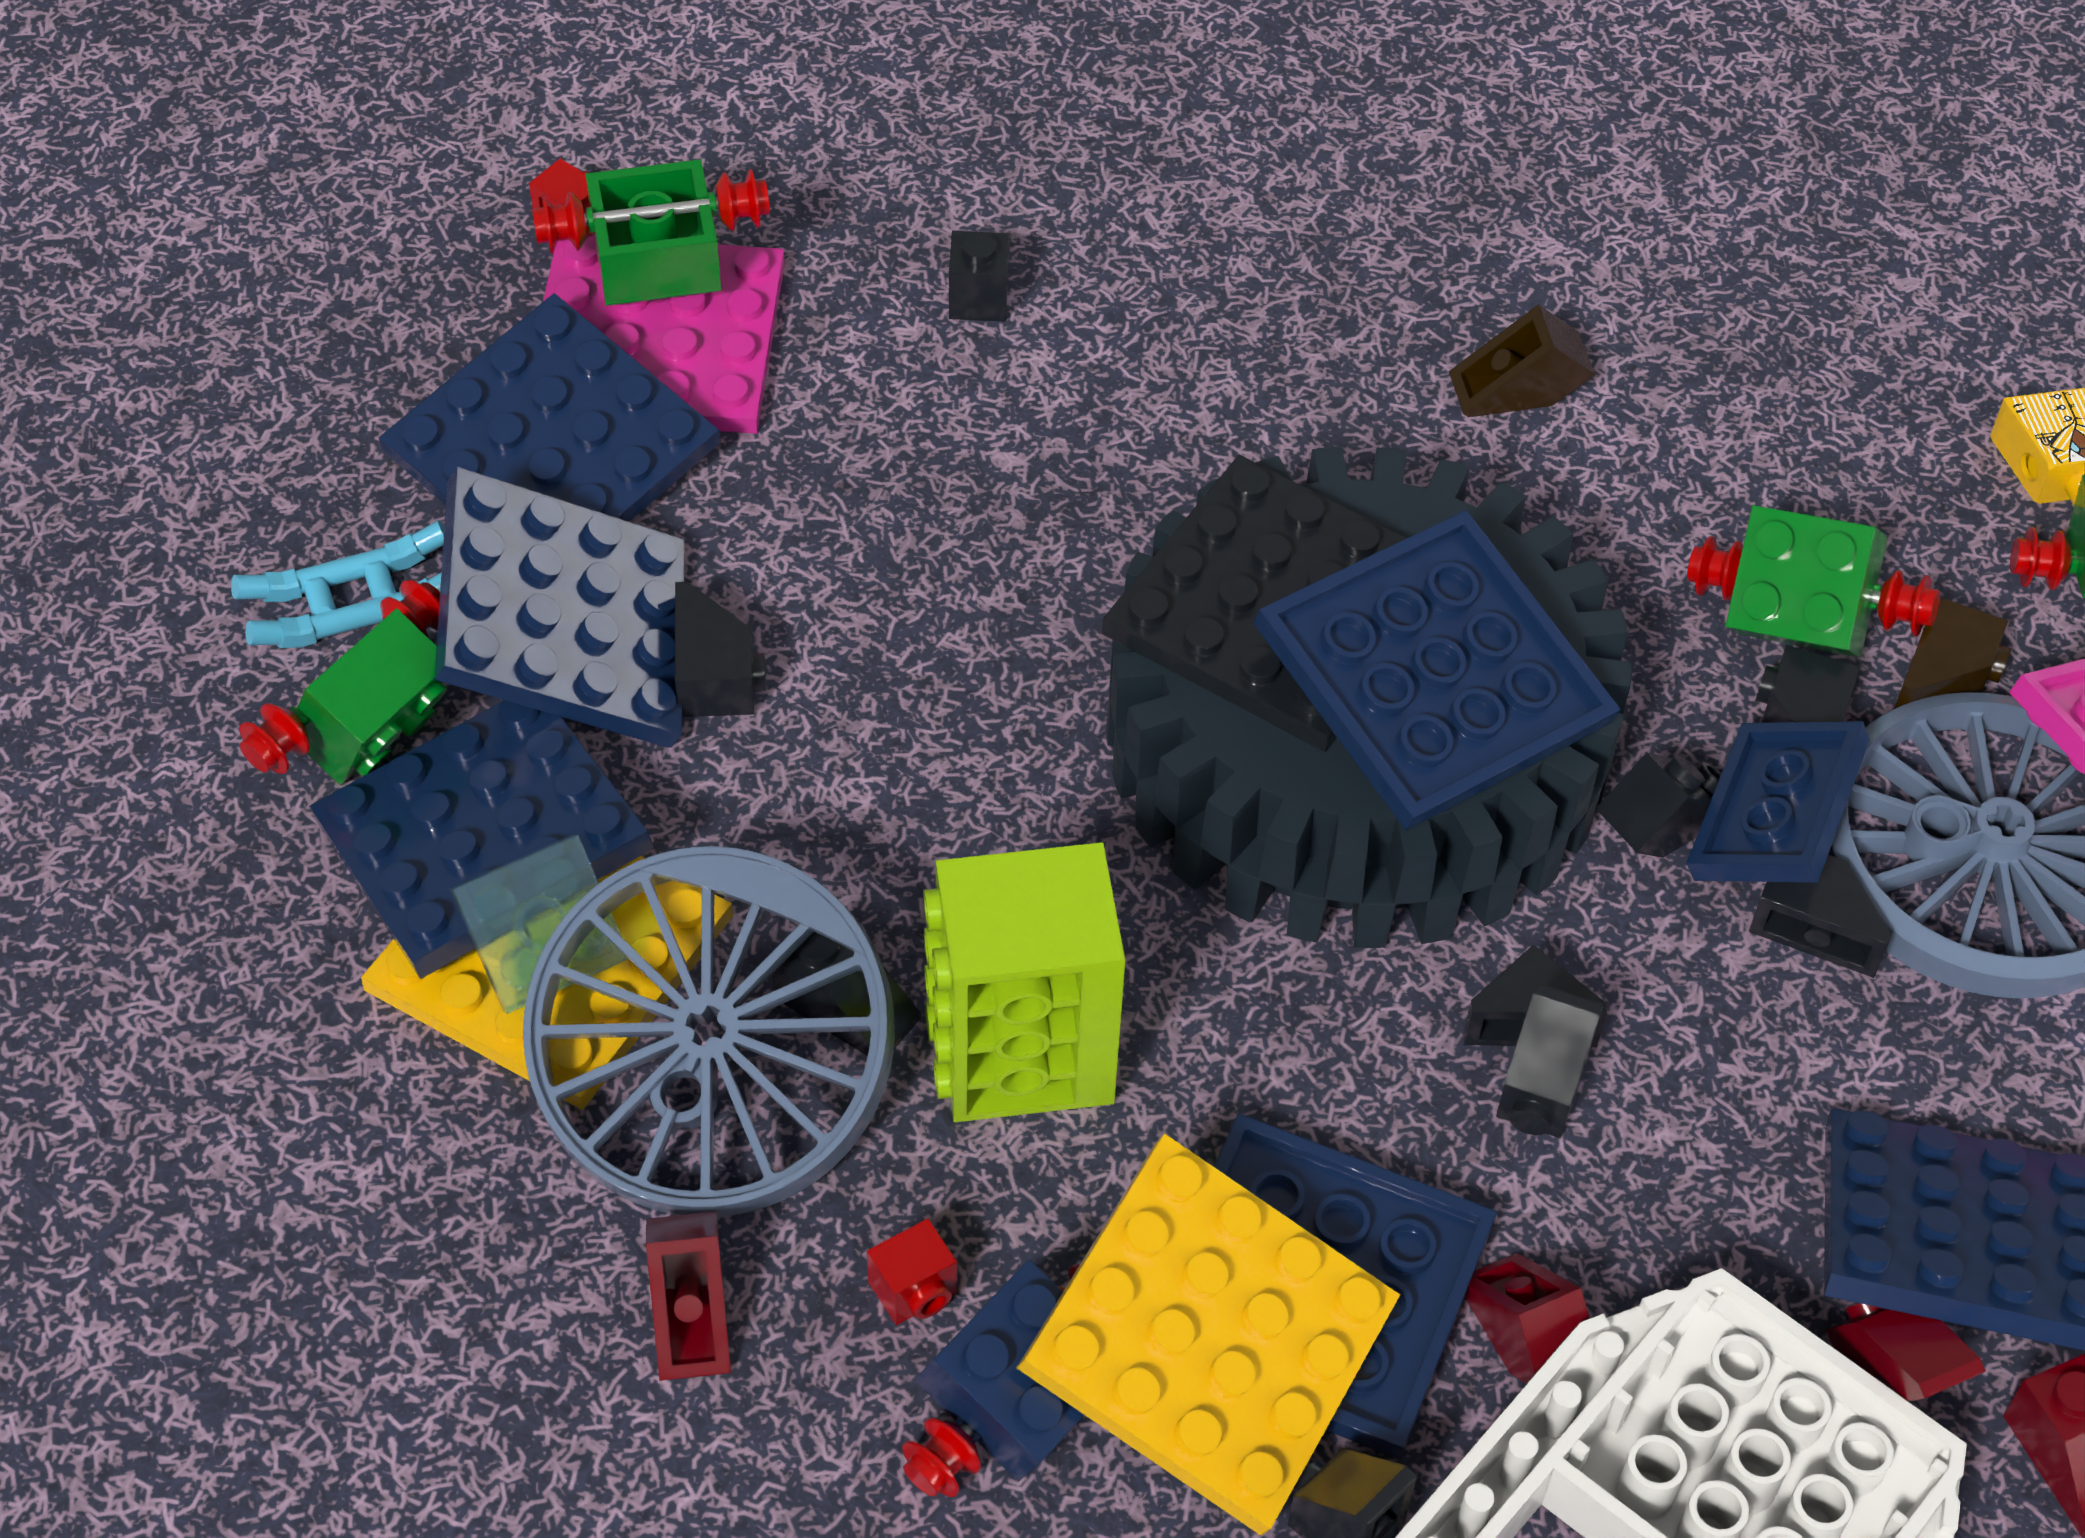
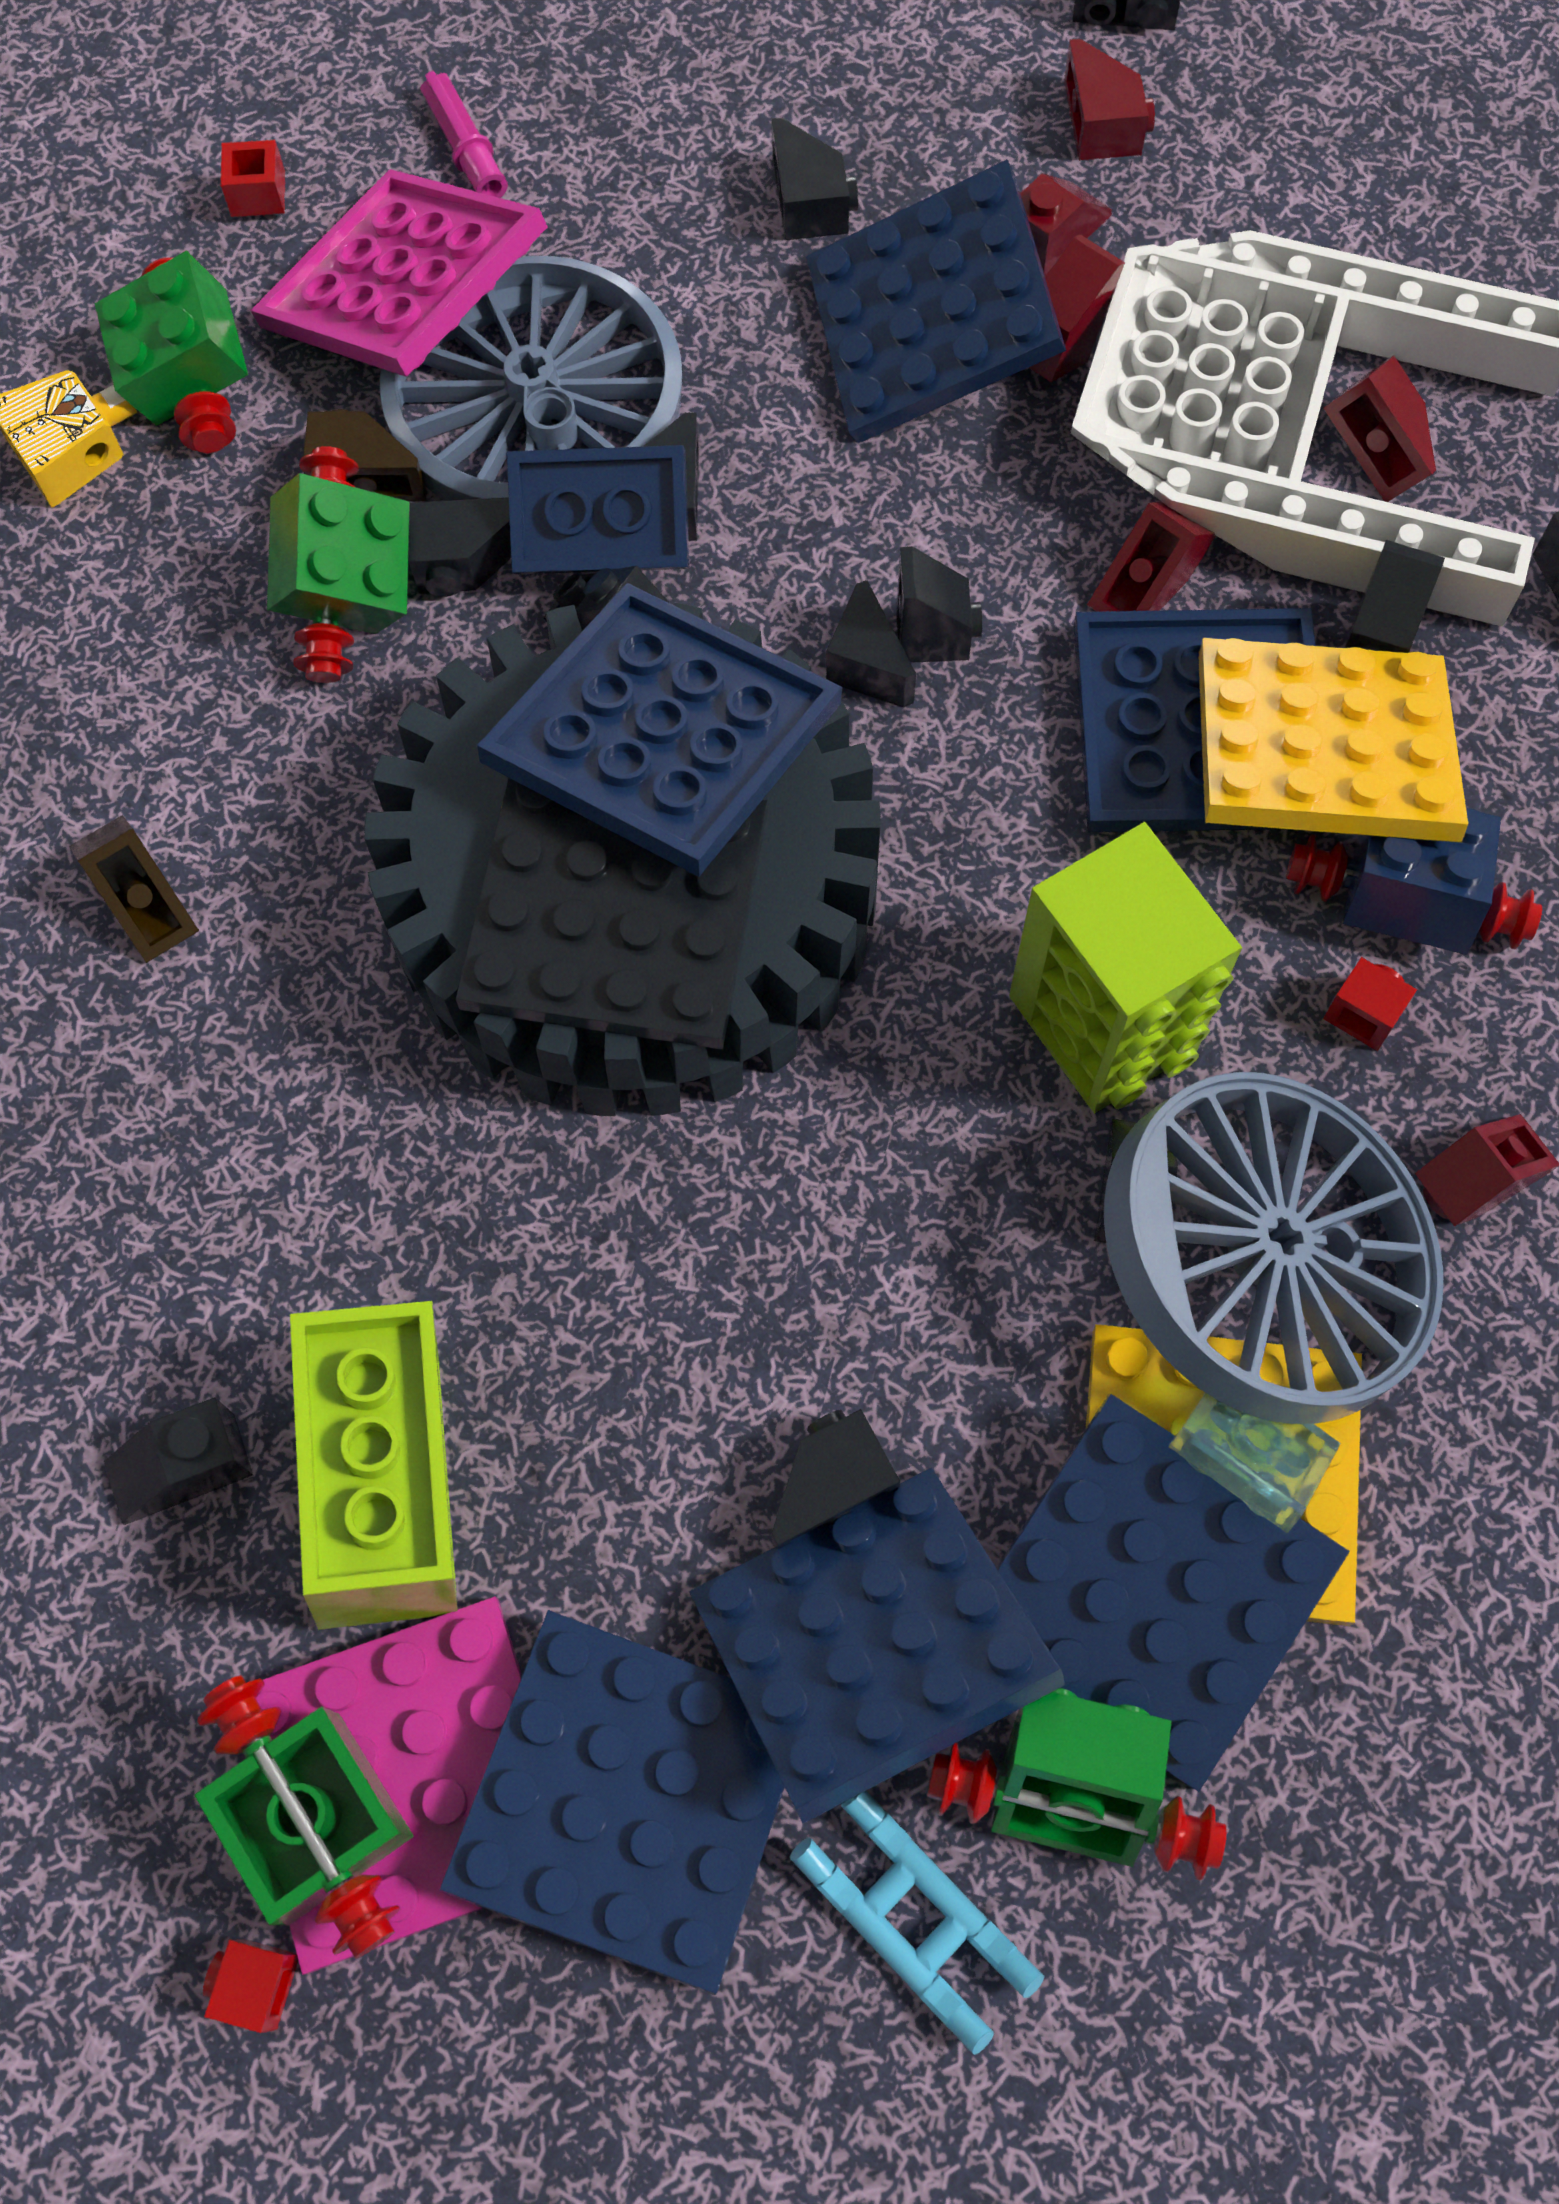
camera: 110 degrees left, 15 degrees up
none -> lime brick [290,1301,458,1630]

